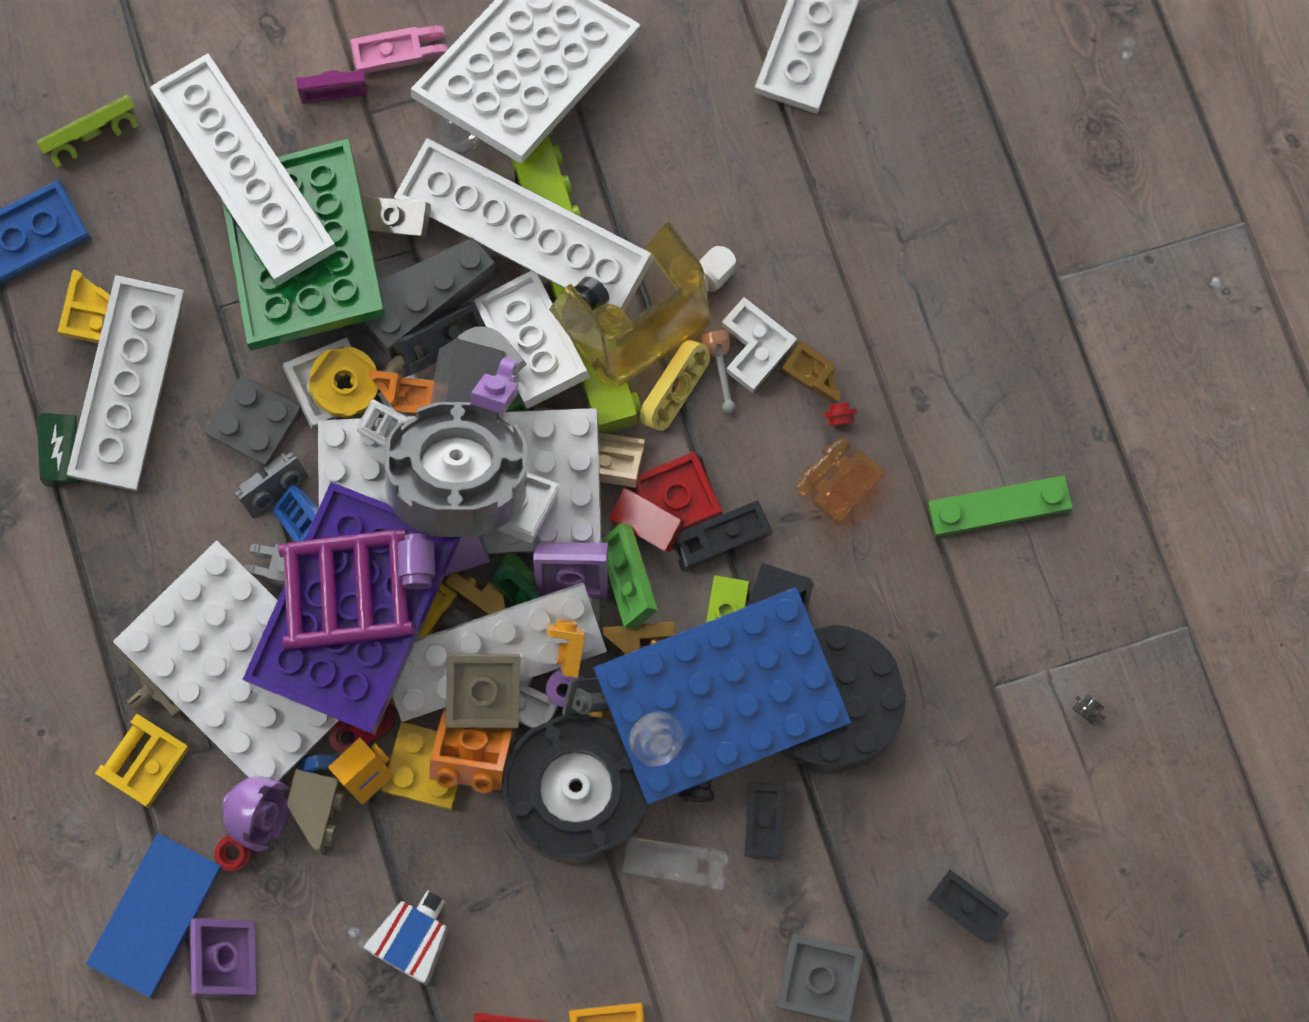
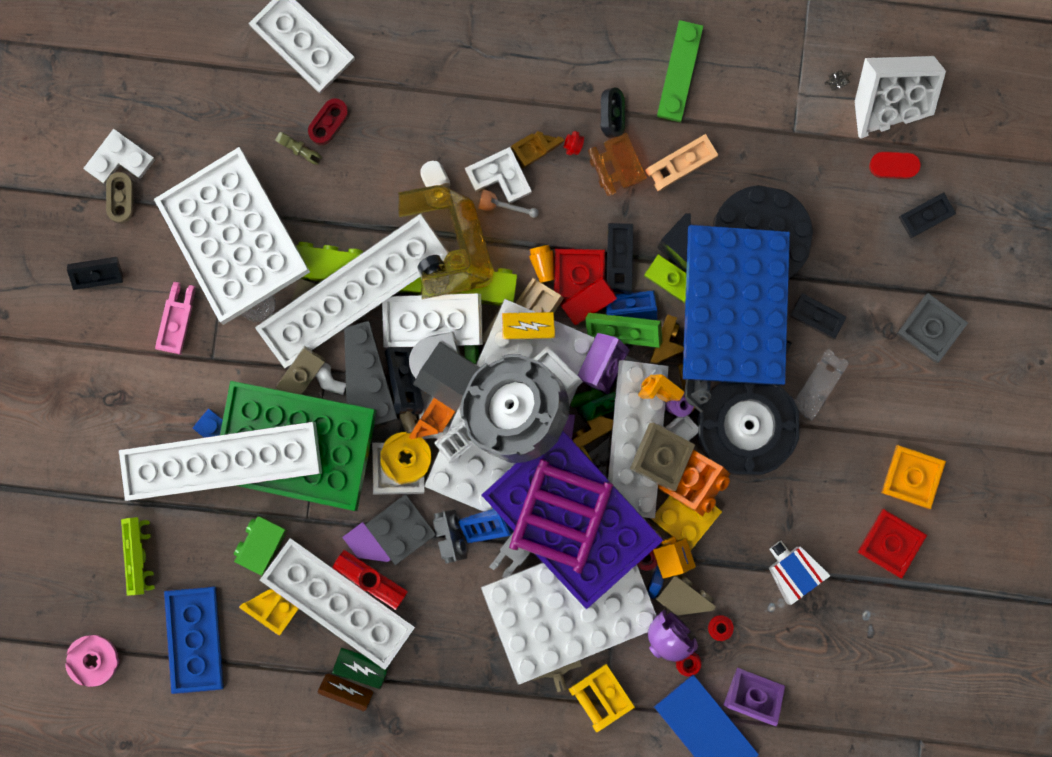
camera: 70 degrees left, 10 degrees up
magenta plate [296,70,368,103] -> none
medium lavender brick [398,533,435,589] -> none
medium lavender plate [470,357,518,414] -> none
clear plate [629,712,684,766] -> none
light yellow beam [640,340,710,431] -> none
none -> blue plate [193,409,223,438]
none -> bright green hinge [234,516,288,576]
none -> olive piece [275,132,322,165]
none -> dark red plate [308,98,348,145]
none -> white arm [315,363,346,395]
none -> reddish brown slope [317,674,373,711]
none -> red piece [332,549,408,610]
none -> medium lavender tile [342,522,391,562]
none -> yellow slope [502,312,555,339]
none -> light orange cone [529,245,554,283]
none -> black plate [600,87,625,138]
none -> blue slope [605,290,657,320]
none -> light nougat plate [645,134,718,192]
none -> red plate [708,615,734,641]
none -> white wedge [855,56,946,139]
none -> red tile [869,152,920,179]

